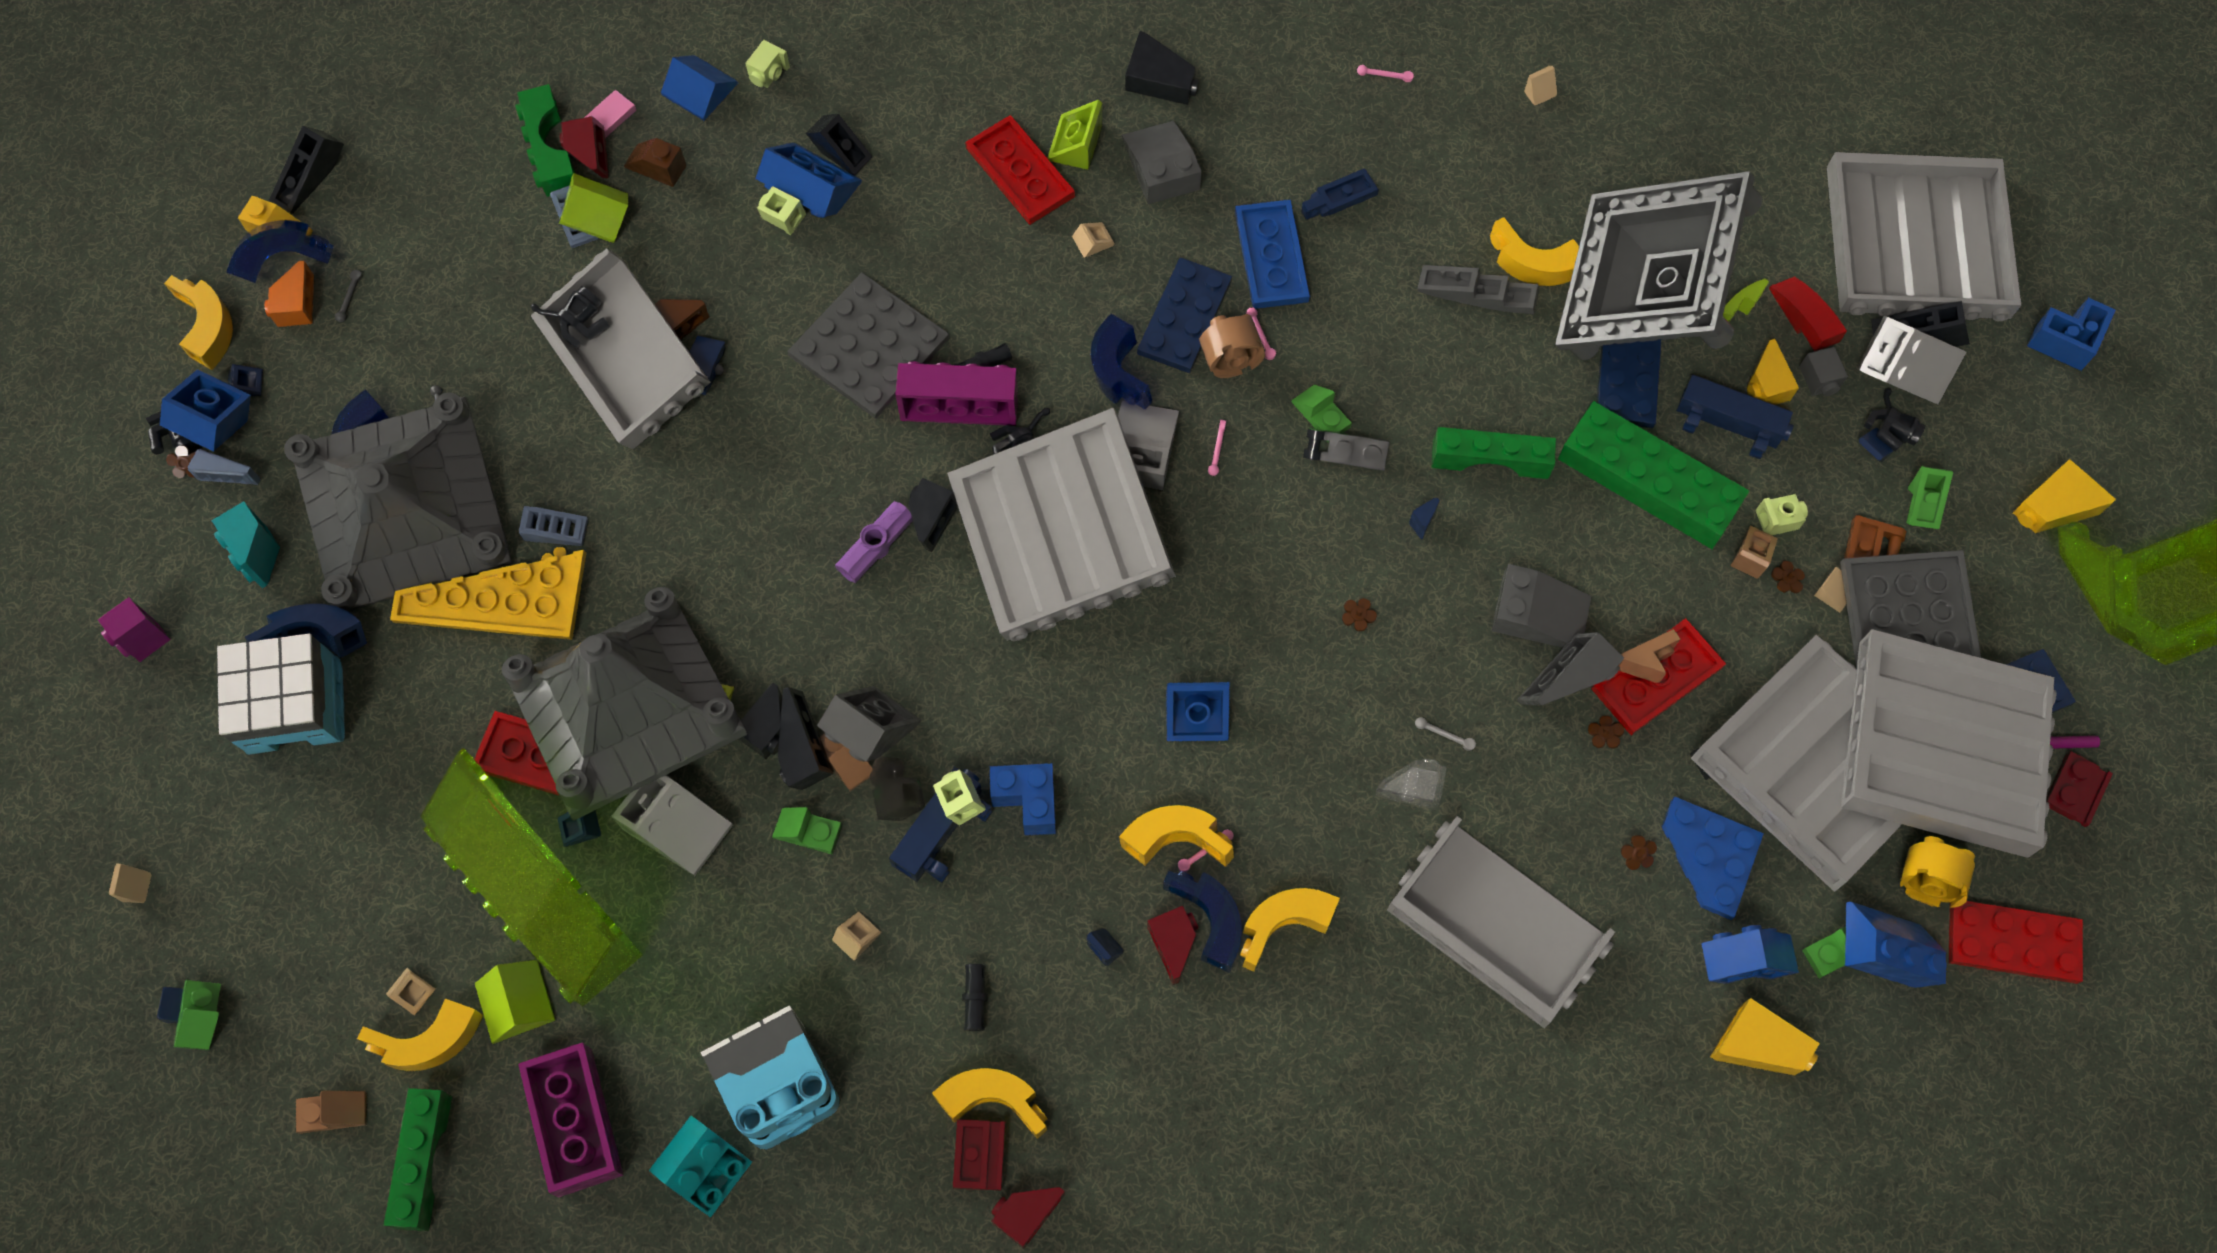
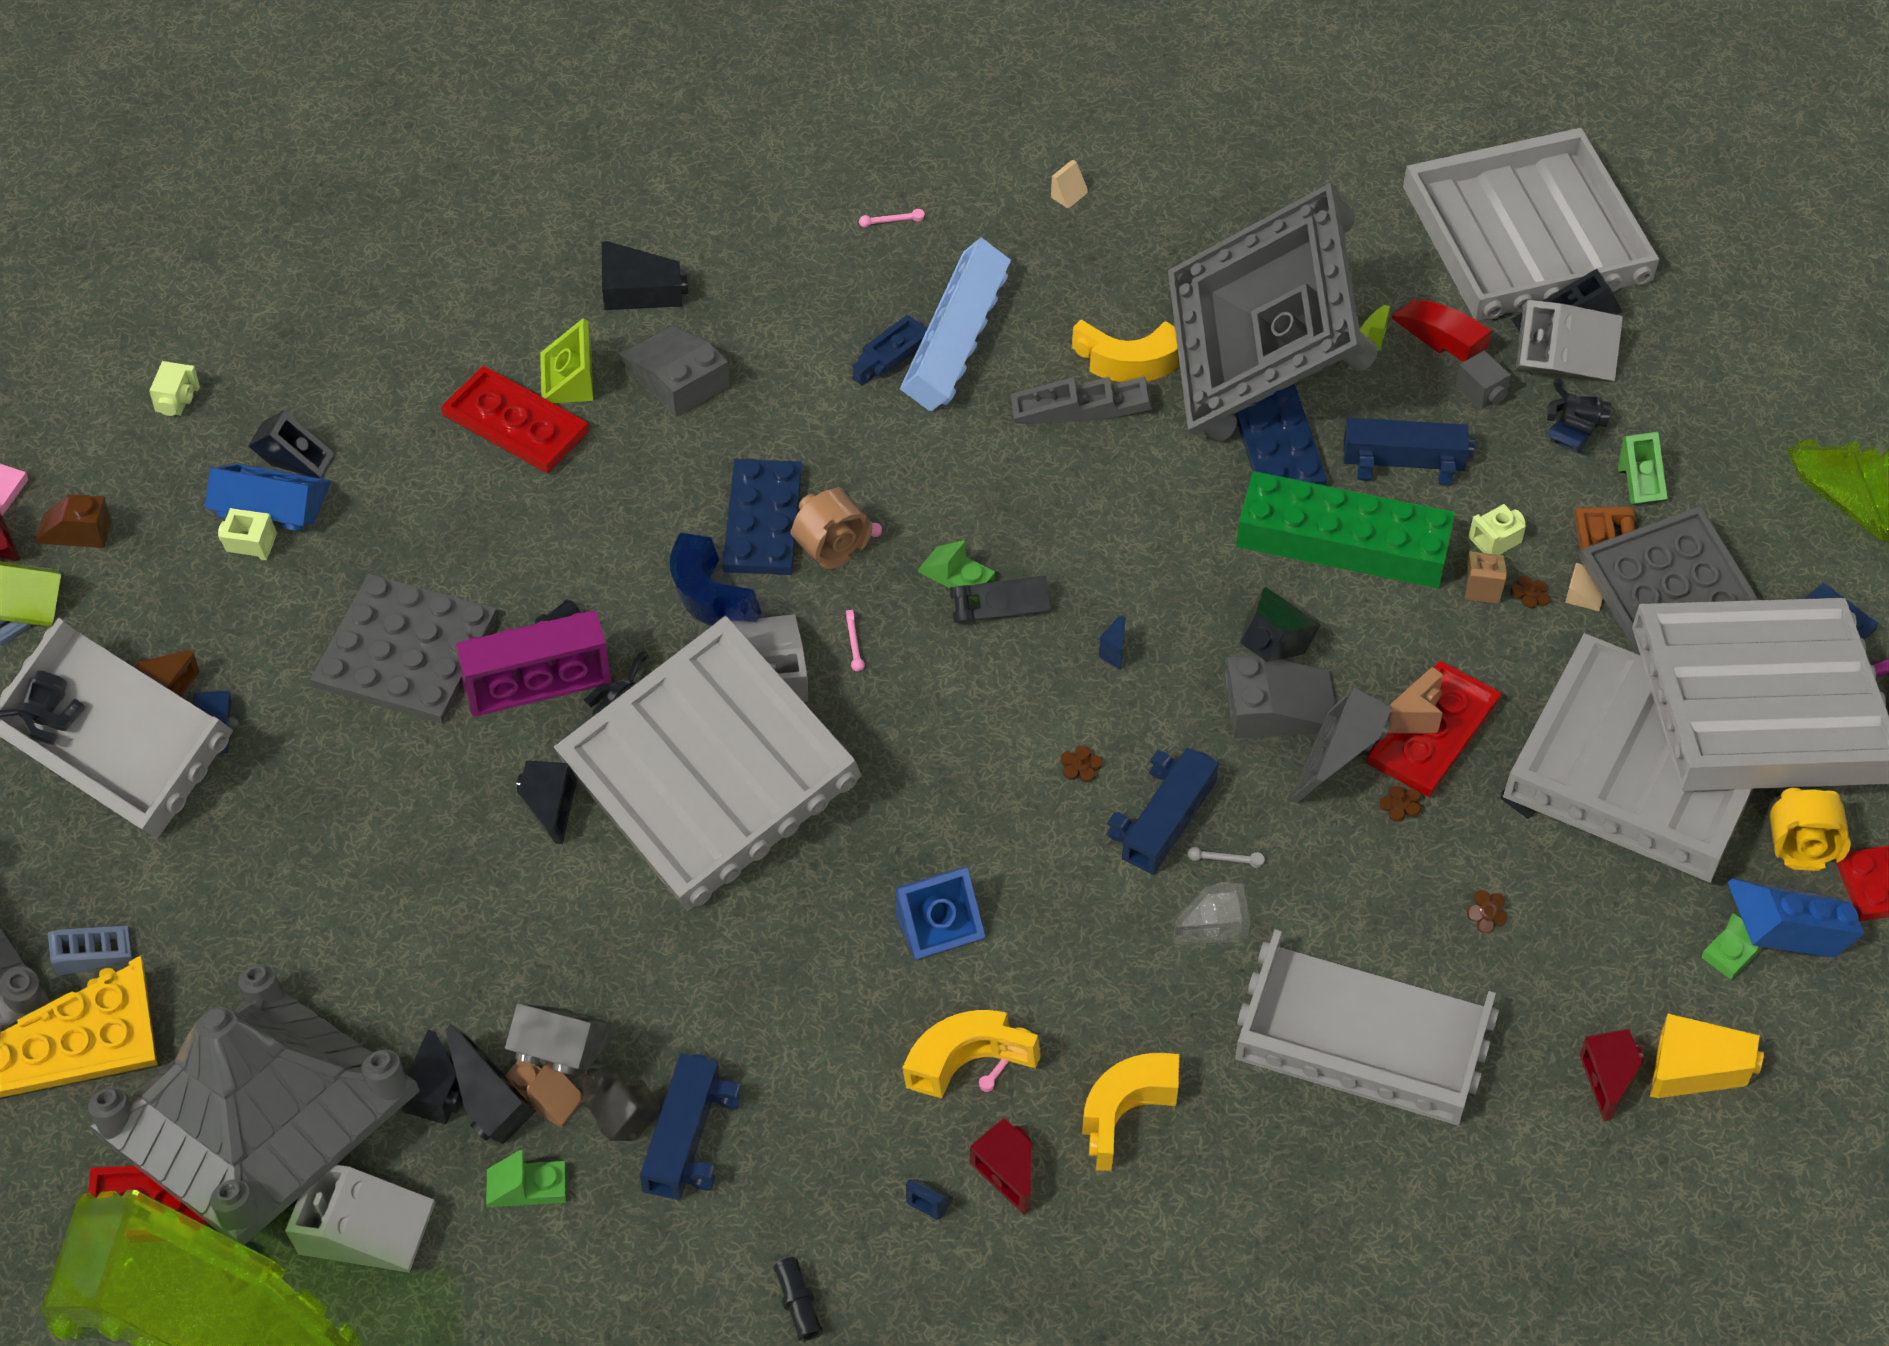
camera: 20 degrees left, 15 degrees down
blue slope [661,55,738,121] -> none
tan slope [832,911,881,960] -> none
medium lavender piece [835,501,913,583] -> none
yellowish green brick [933,769,986,825] -> none
blue brick [990,763,1056,835] -> none
tan slope [1072,222,1114,258] -> none
clear blue arch [1163,871,1242,973] -> none
blue plate [1235,200,1310,309] -> none
green arch [1431,427,1556,479] -> none
blue plate [1662,796,1764,920] -> none
blue brick [1701,925,1799,984] -> none
yellow slope [1747,339,1799,405] -> none
yellow slope [2013,459,2116,533] -> none
blue brick [2027,297,2116,371] -> none
none -> light blue brick [900,237,1011,411]
none -> dark blue brick [1107,747,1219,875]
none -> black slope [1240,587,1321,662]
none -> dark red slope [1579,1029,1644,1121]

